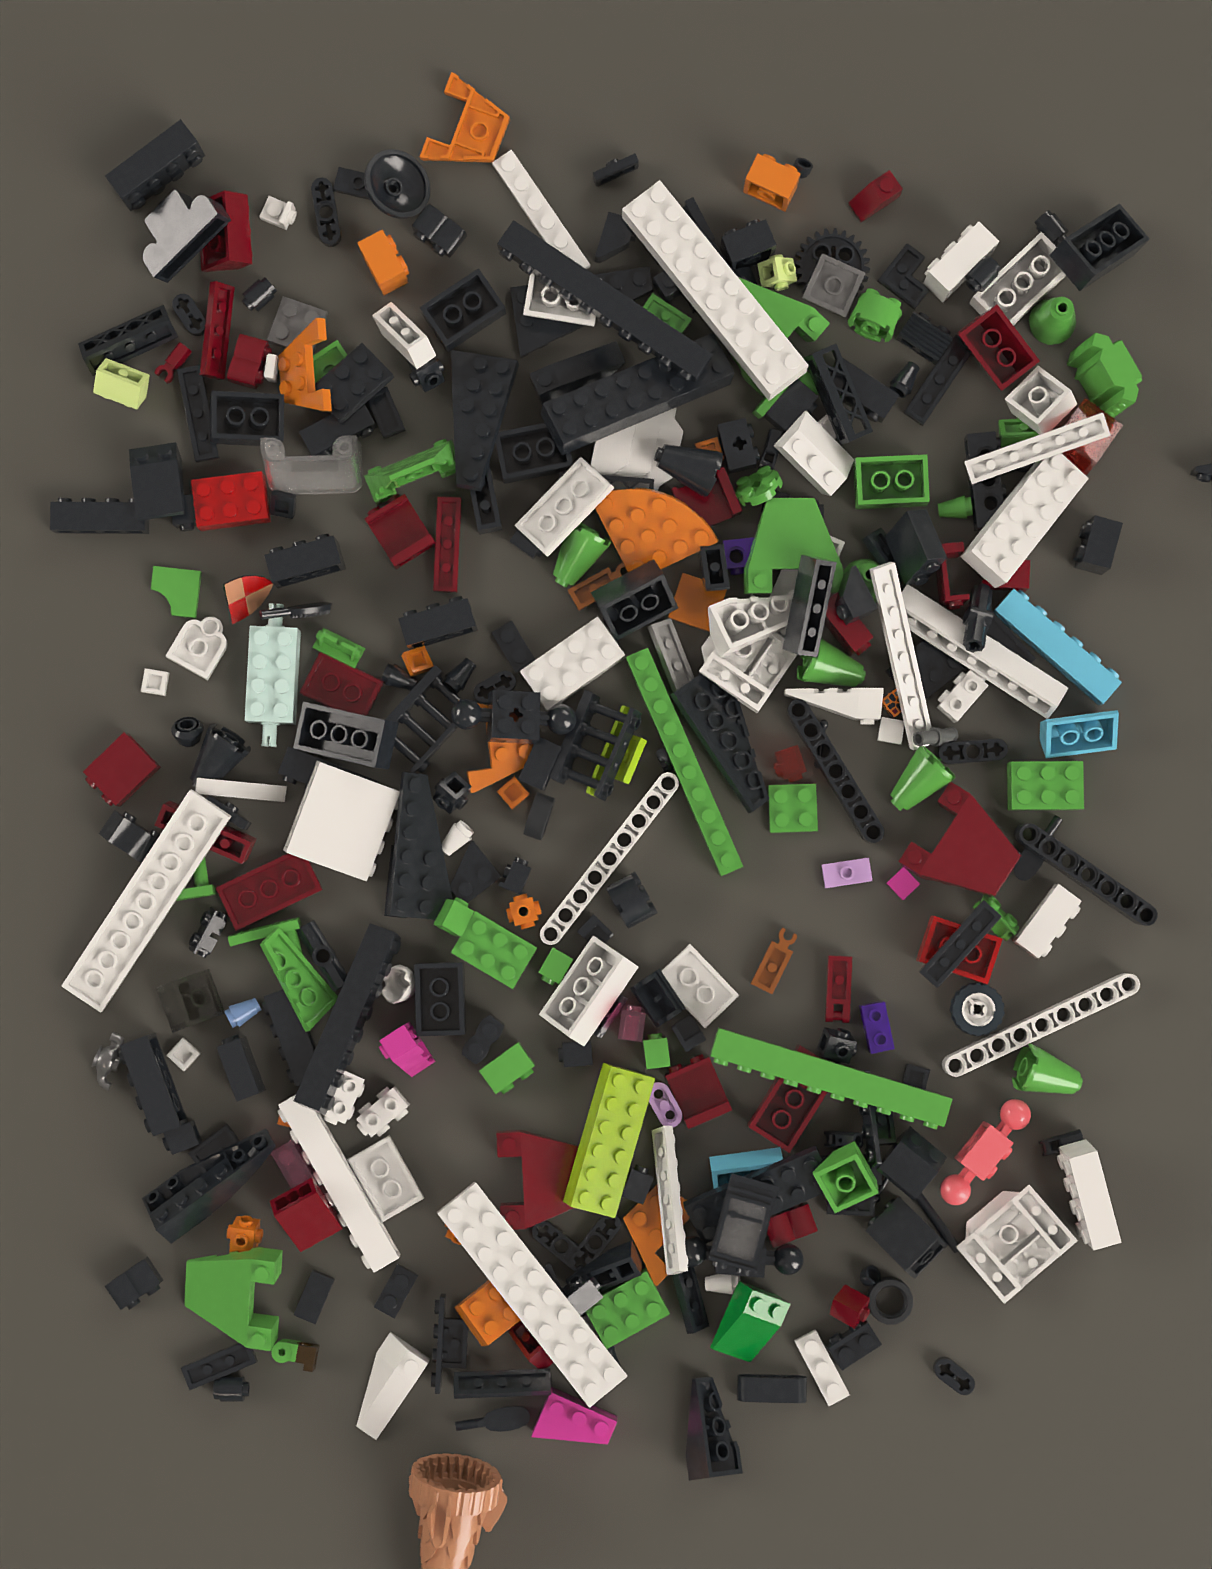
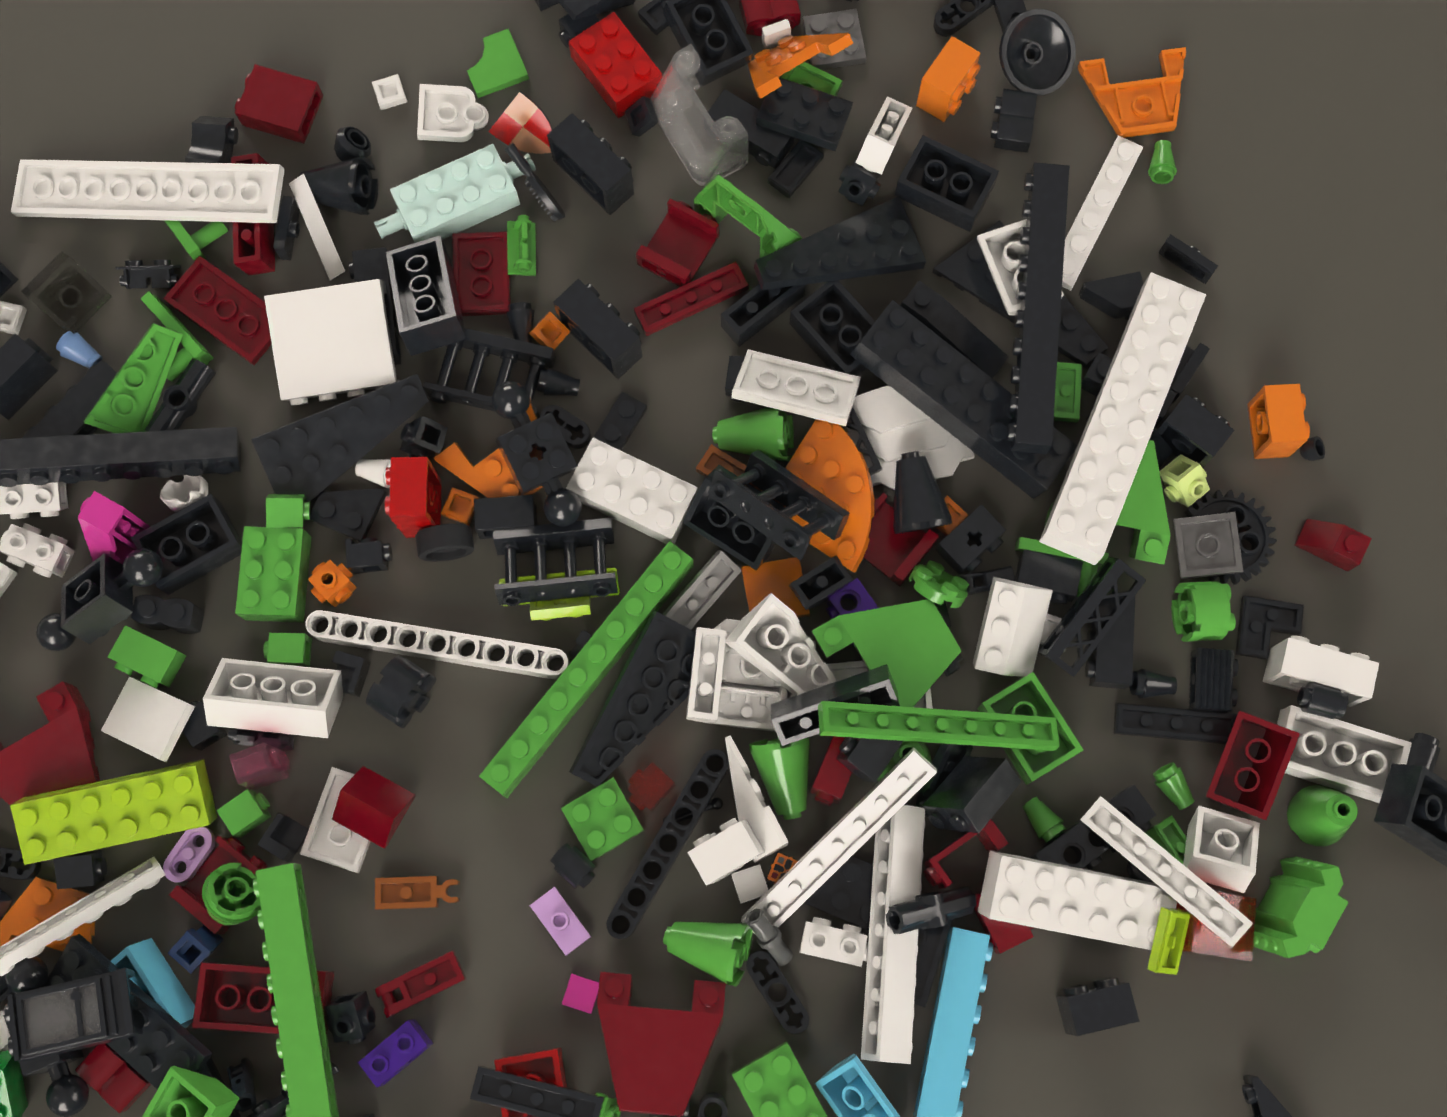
camera: 60 degrees right, 10 degrees down
black hinge [630,969,686,1028] -> none
none -> black brick [36,548,163,651]
none -> white tile [101,677,195,762]
none -> dark blue brick [168,925,224,974]
none -> bright green cone [202,863,261,926]
none -> dark red slope [332,766,416,849]
none -> red brick [385,457,442,538]
none -> black brick [550,843,596,889]
none -> white brick [687,818,765,885]
none -> black fence [707,450,850,560]
none -> bright green plate [818,701,1060,751]
none -> lime tile [1147,907,1191,975]
none -> bright green cone [1148,140,1177,184]
none -> bright green cone [1153,762,1195,810]

